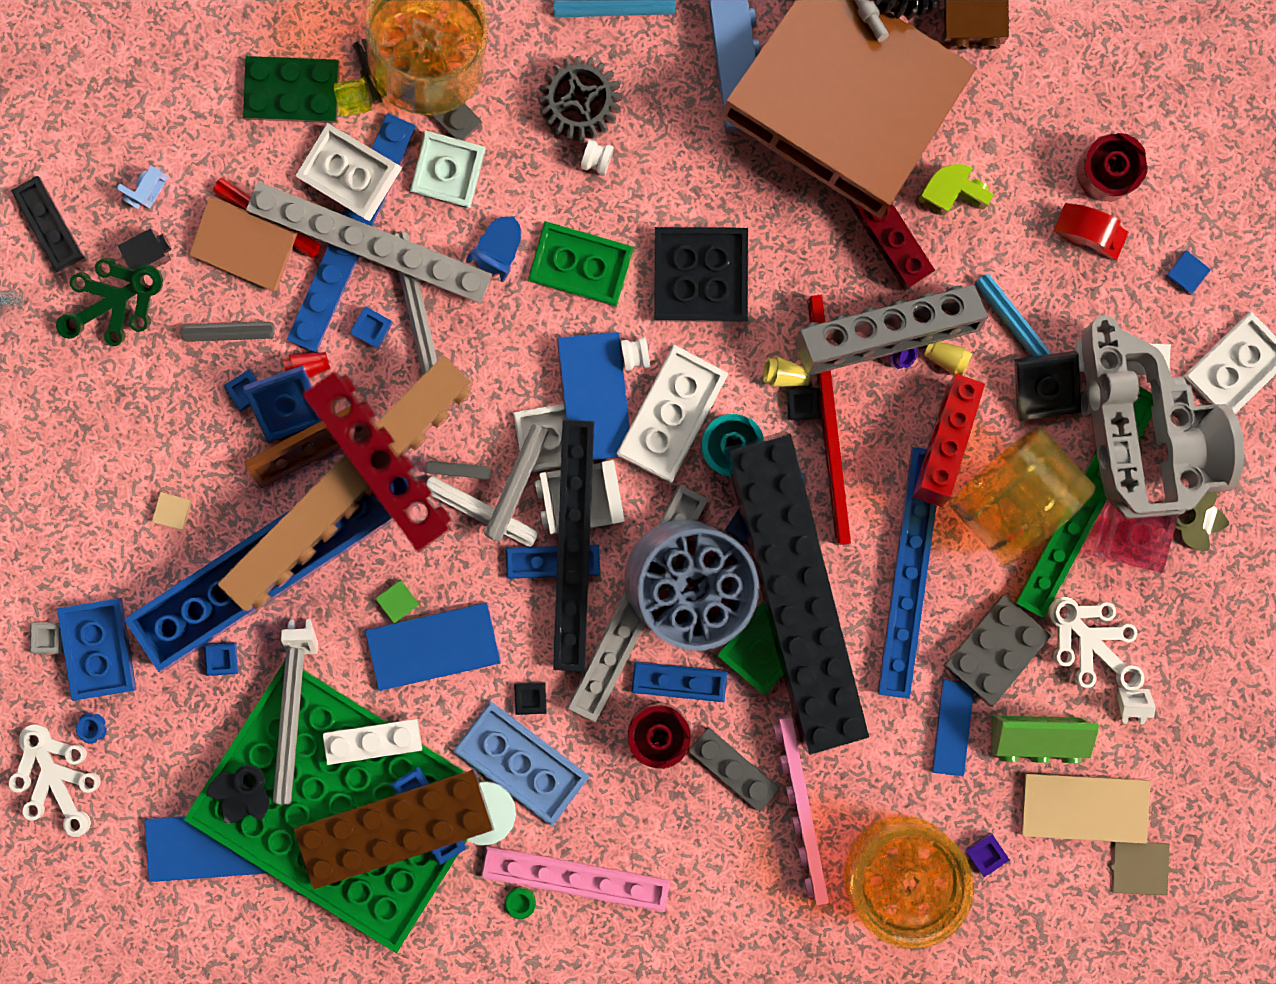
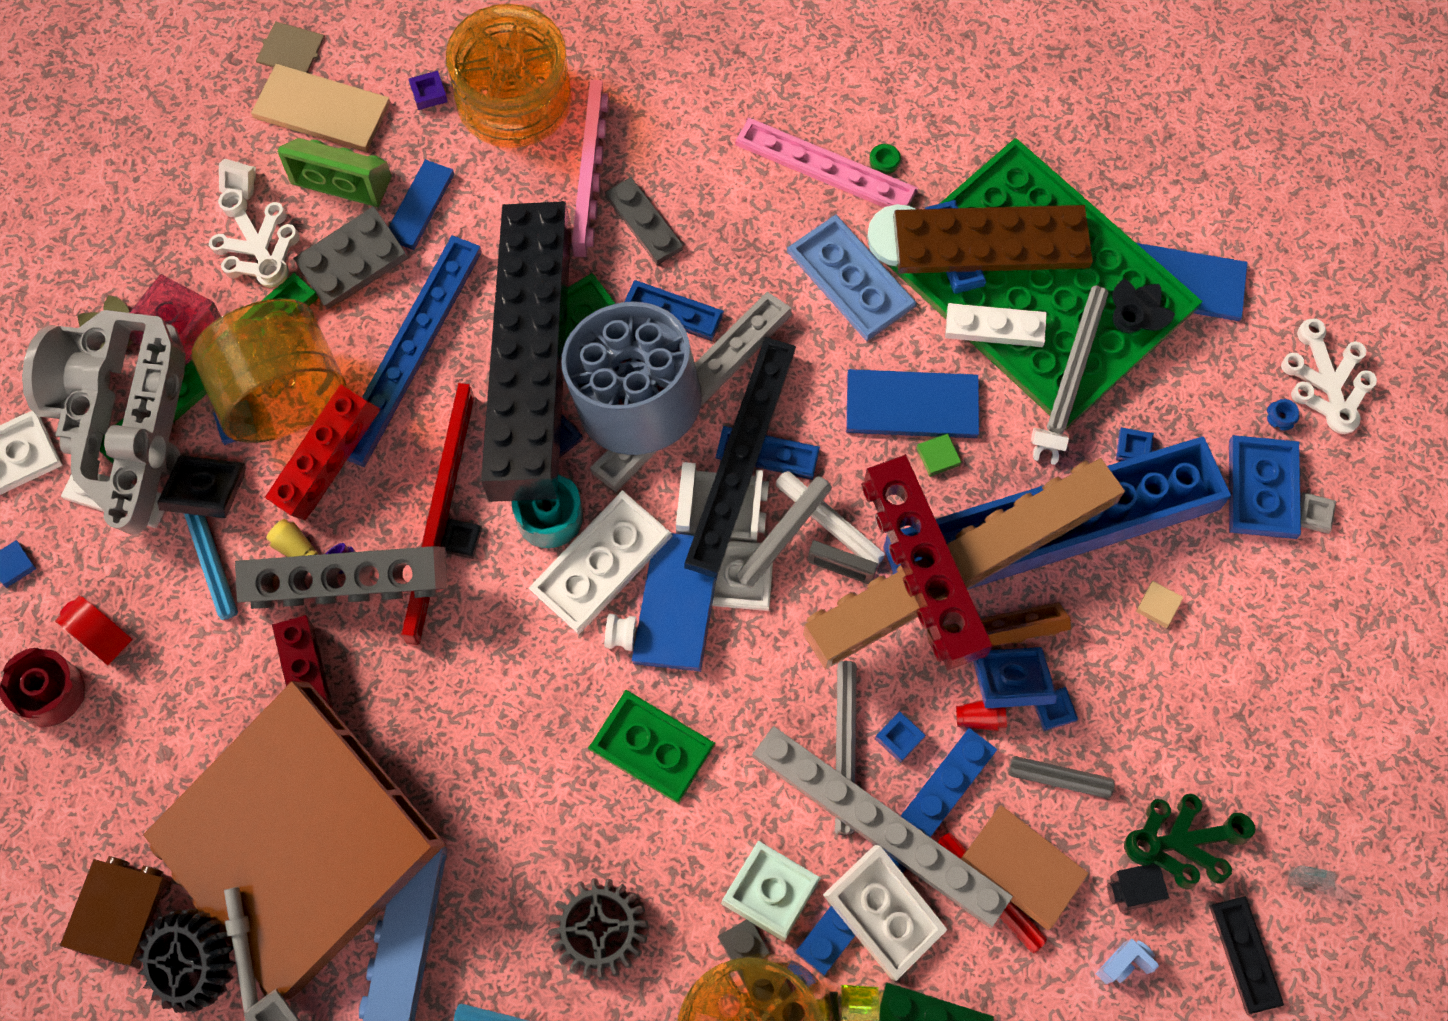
camera: 165 degrees left, 20 degrees down
blue piece [466,216,521,282] -> none
black tile [514,682,547,715] -> none
white wheel [581,139,614,176] -> none
dark red brick [628,702,691,769] -> none
black plate [654,227,748,322] -> none
light yellow cone [763,356,811,387] -> none
lime brick [917,164,994,215] -> none

